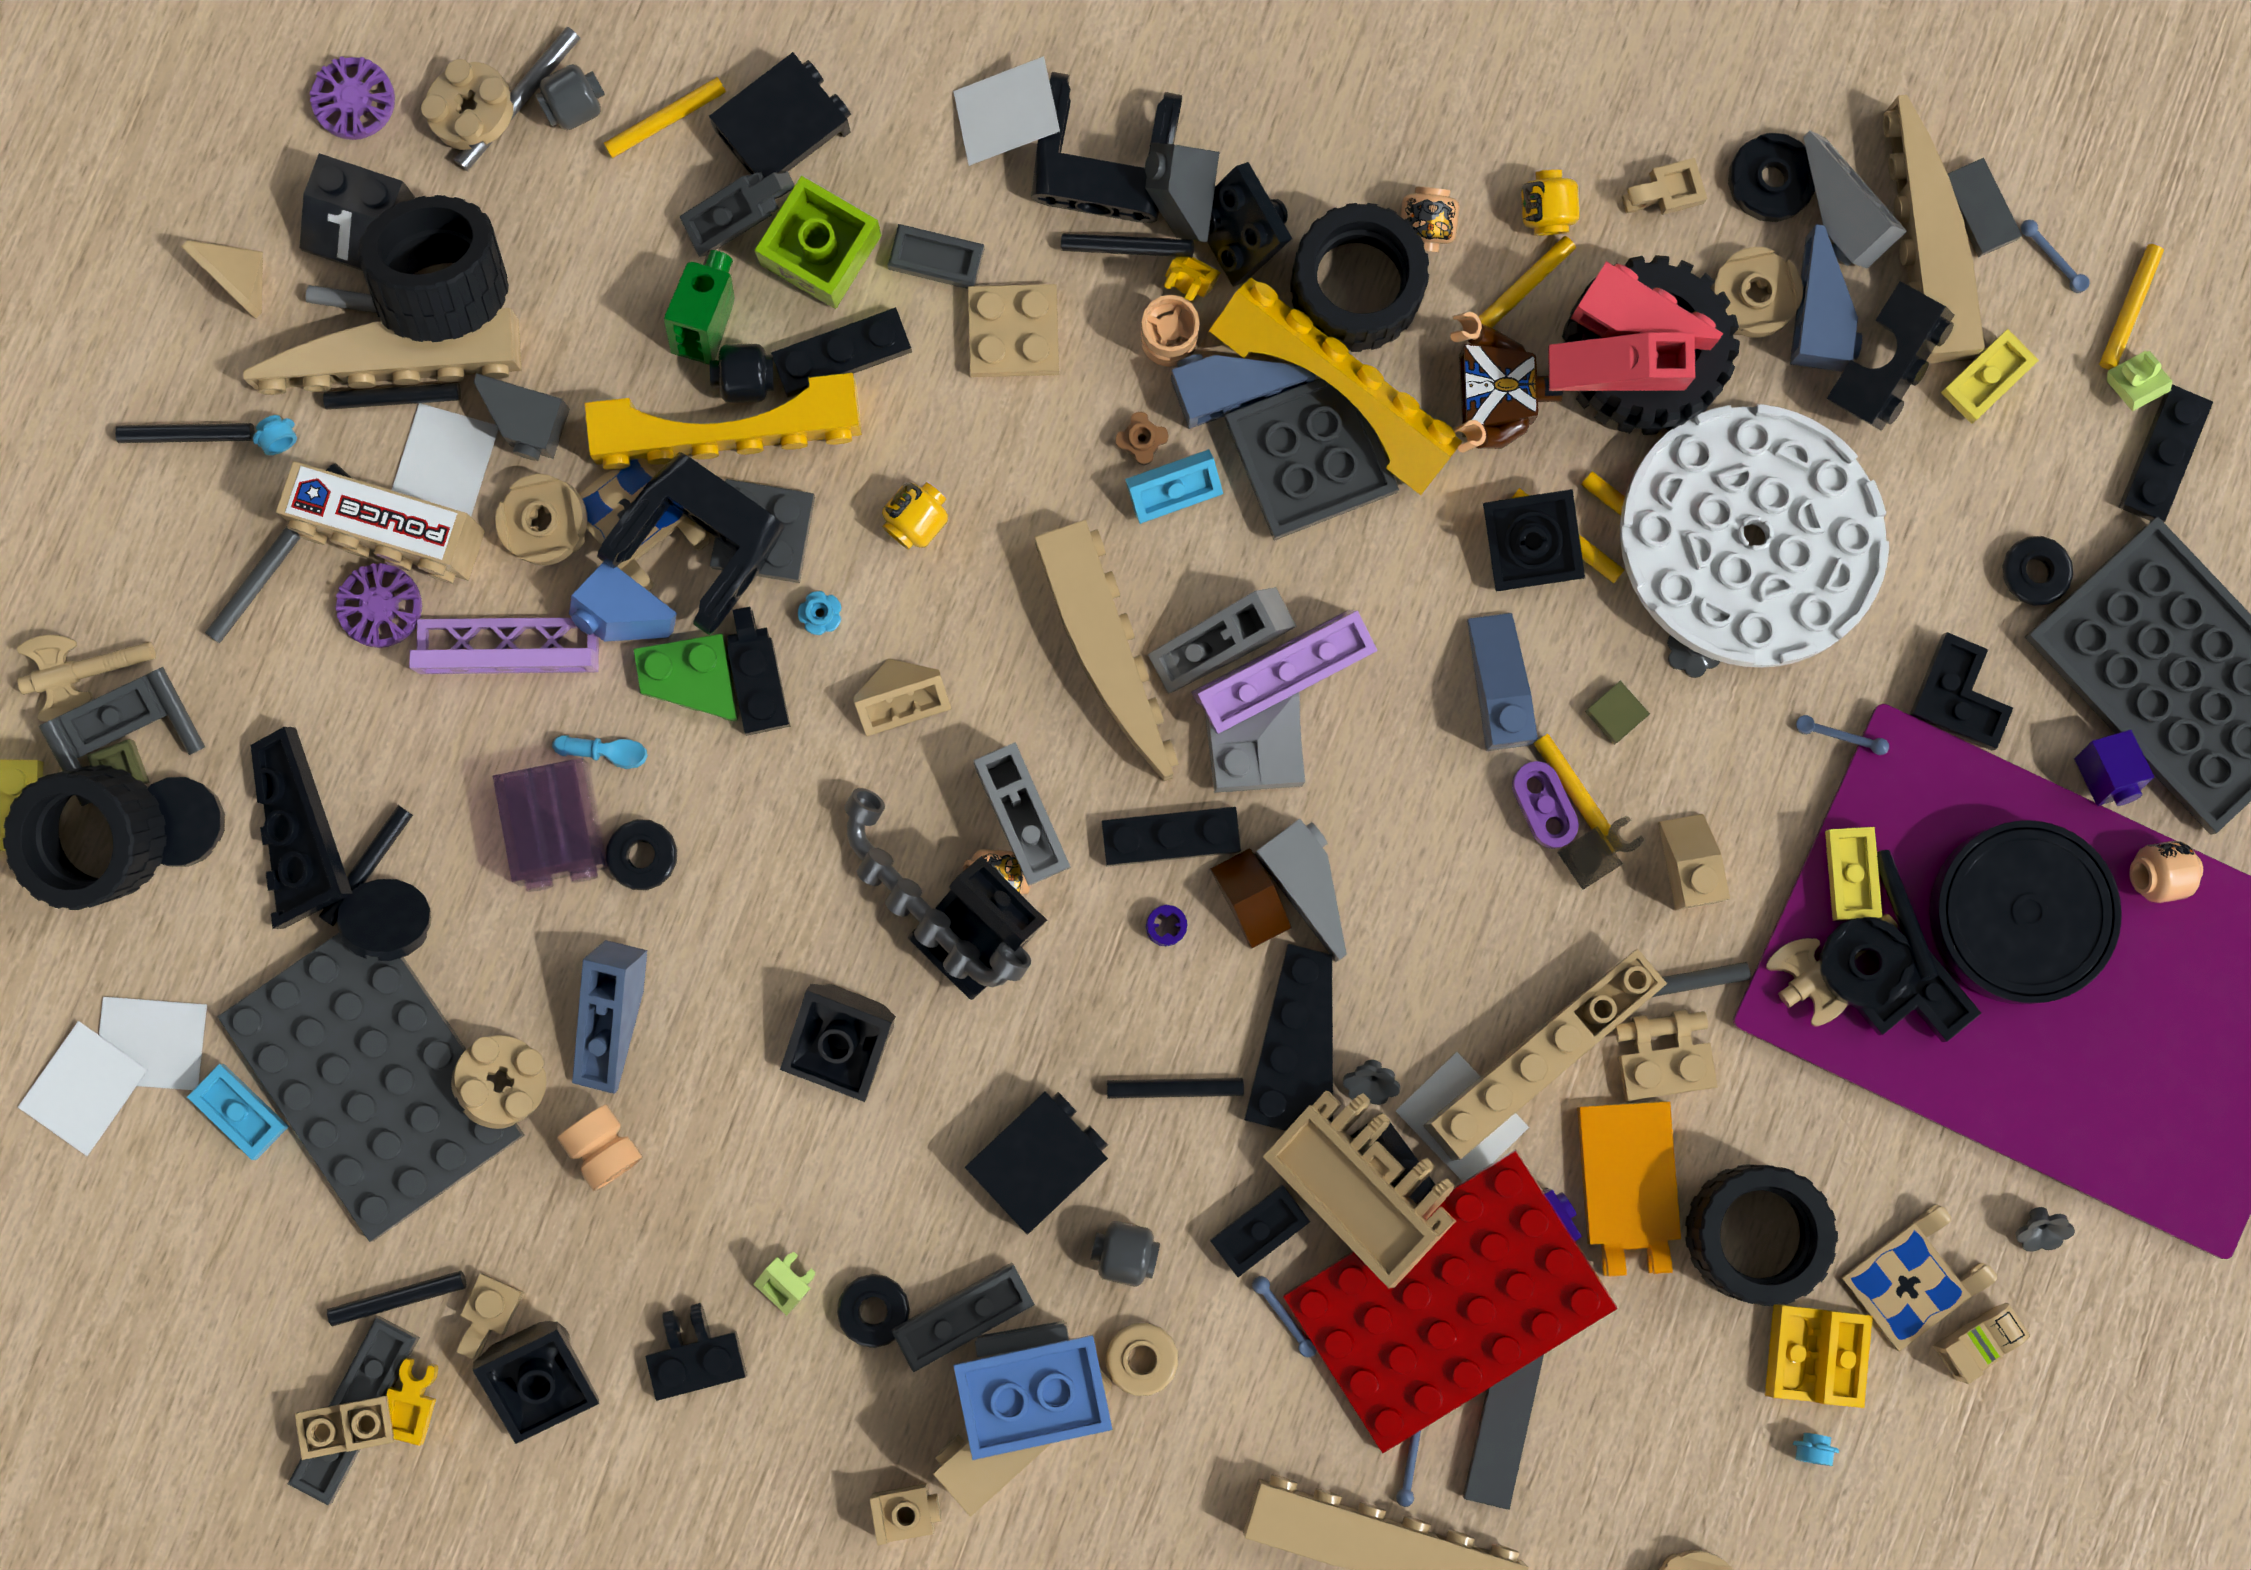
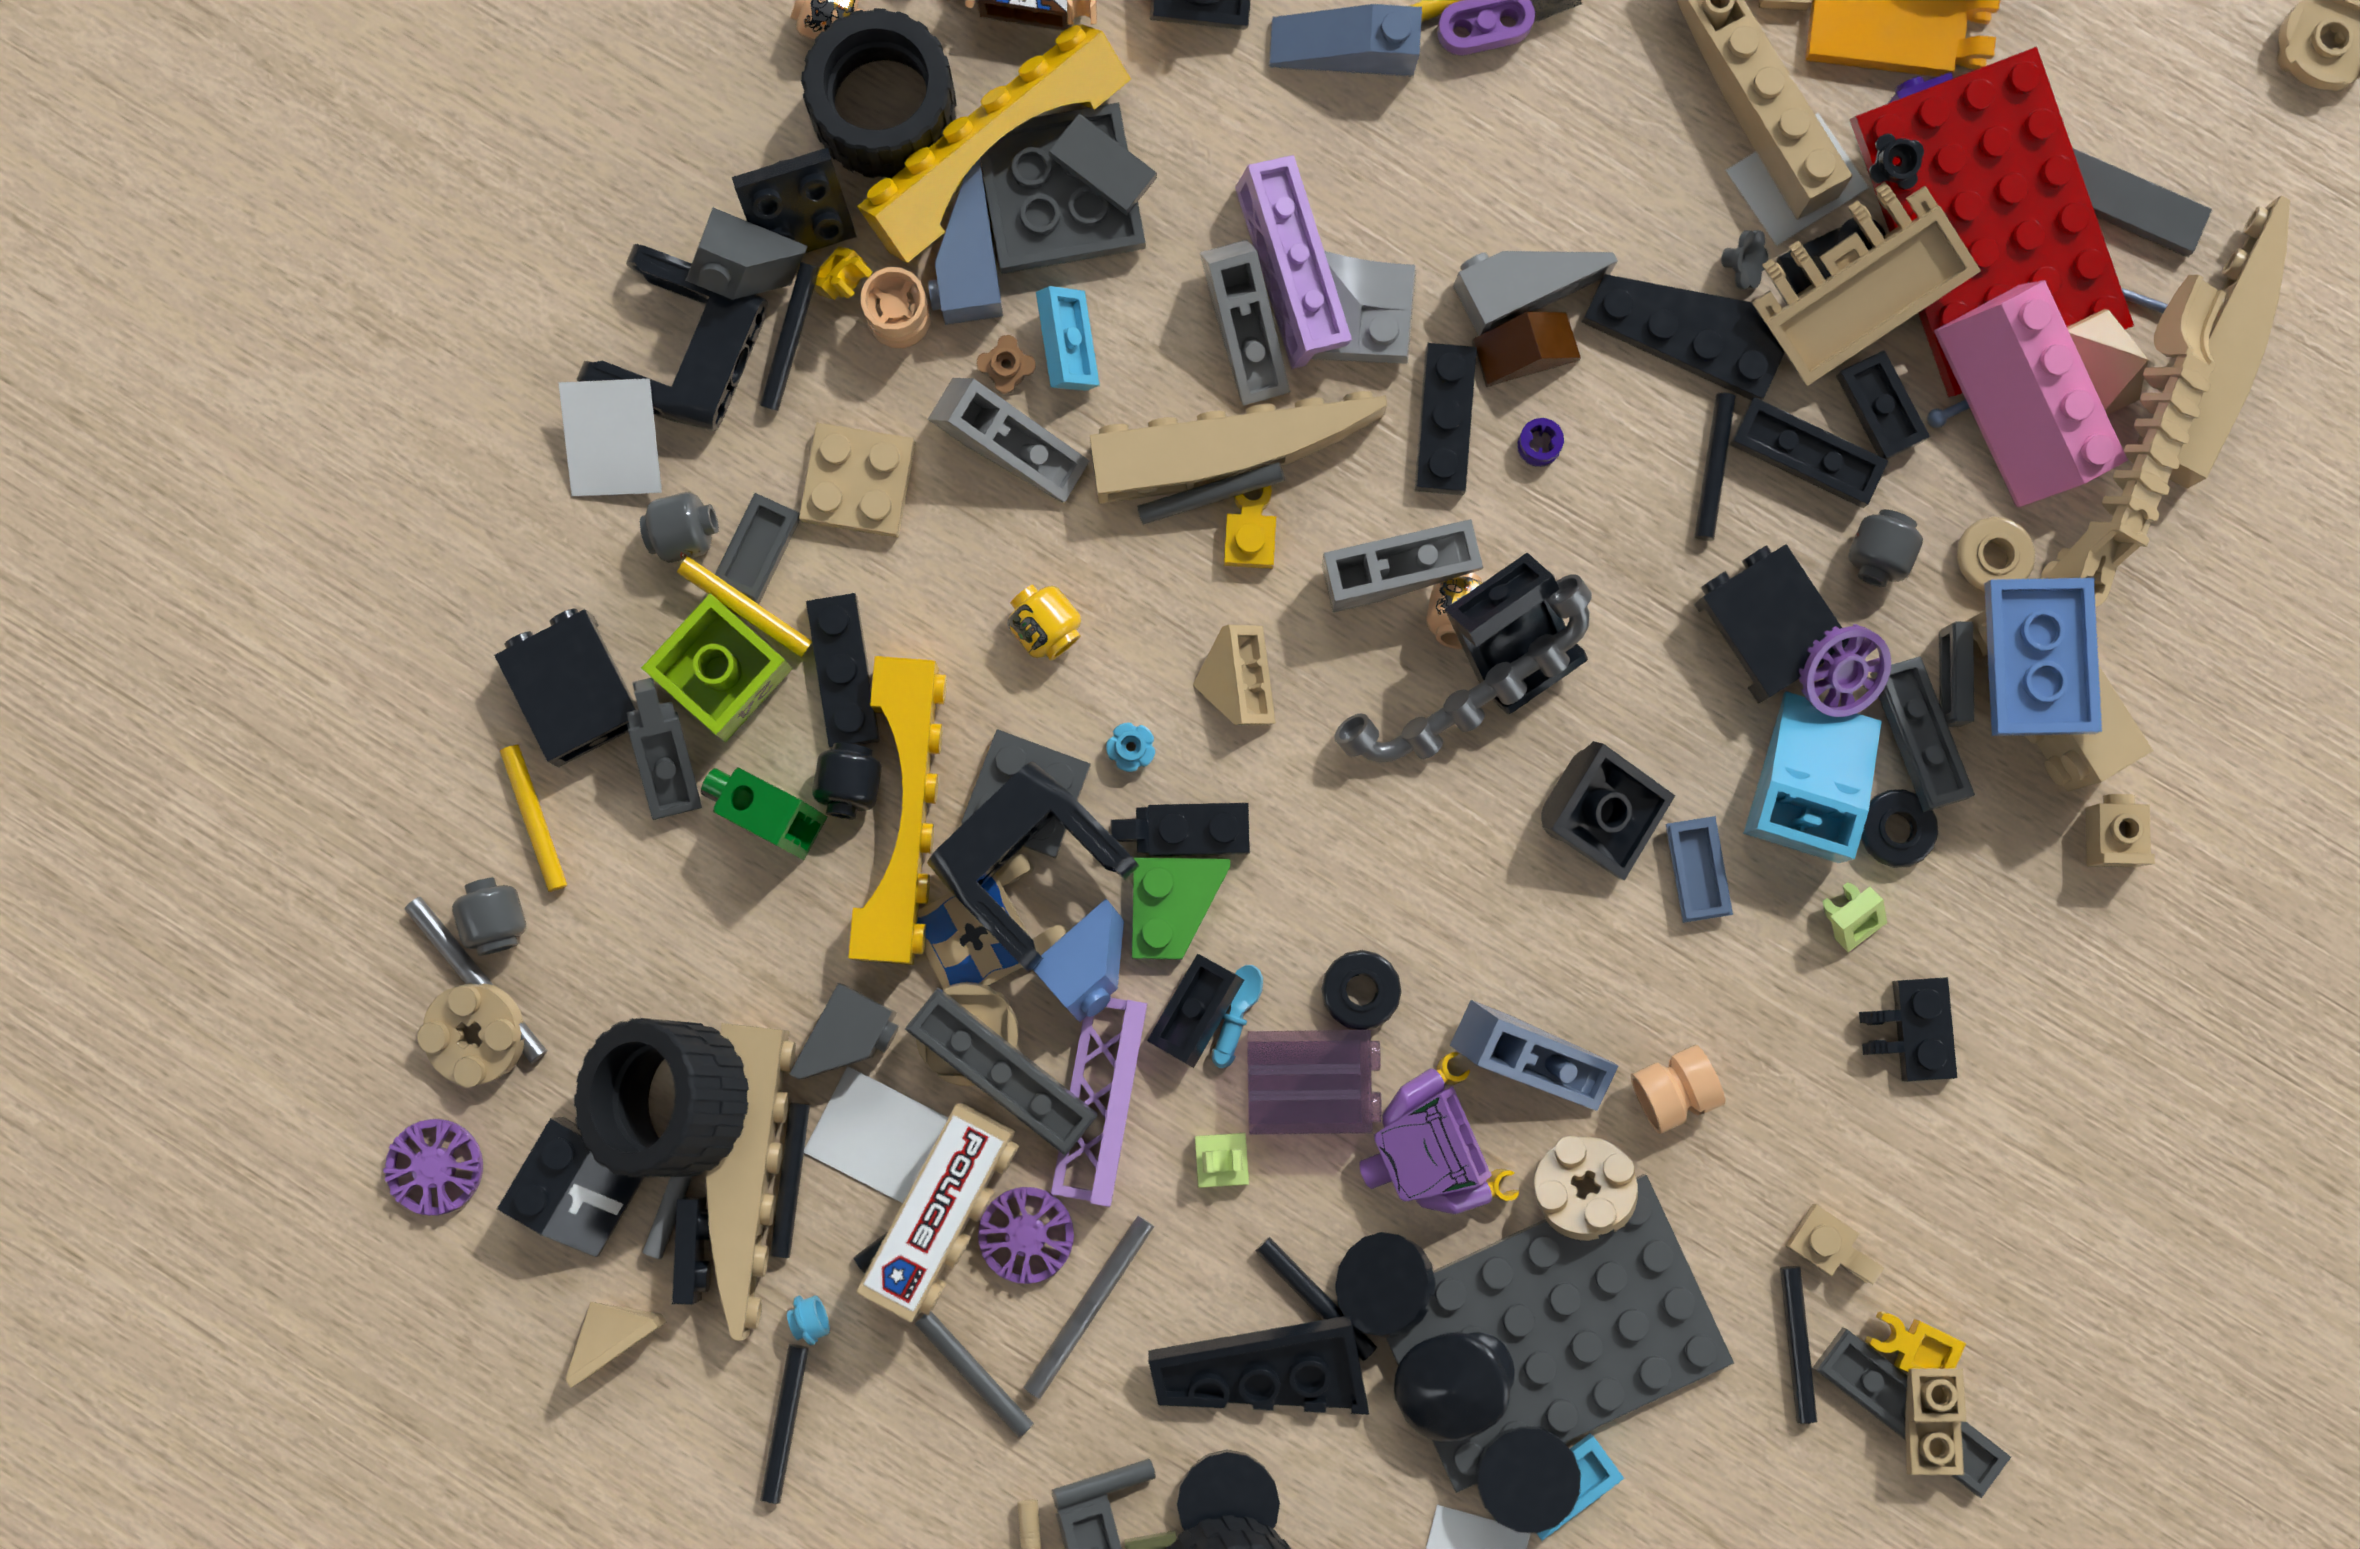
camera: 80 degrees left, 0 degrees up
black slope [473,1321,599,1444] -> none
none -> dark grey head [640,492,719,563]
none -> black plate [672,1197,711,1305]
none -> yellow bar [676,556,812,658]
none -> dark grey tile [905,987,1097,1155]
none -> light grey slope [927,378,1089,502]
none -> flat silver bar [1024,1215,1155,1399]
none -> dark grey tile [1049,114,1157,216]
none -> dark grey bar [1138,462,1285,524]
none -> black plate [1147,953,1244,1068]
none -> yellowish green tile [1195,1133,1249,1188]
none -> yellow plate [1224,485,1276,569]
none -> medium lavender torso [1360,1052,1519,1214]
none -> black piece [1394,1332,1515,1442]
none -> black tile [1476,1426,1581,1533]
none -> sand blue tile [1665,816,1733,923]
none -> black plate [1730,397,1889,508]
none -> medium azure slope [1743,691,1882,863]
none -> medium lavender wheel [1799,624,1891,717]
none -> black plate [1869,134,1924,190]
none -> bright pink slope [1934,280,2128,507]
none -> tan piece [2041,274,2226,607]
none -> slope [2067,309,2149,415]

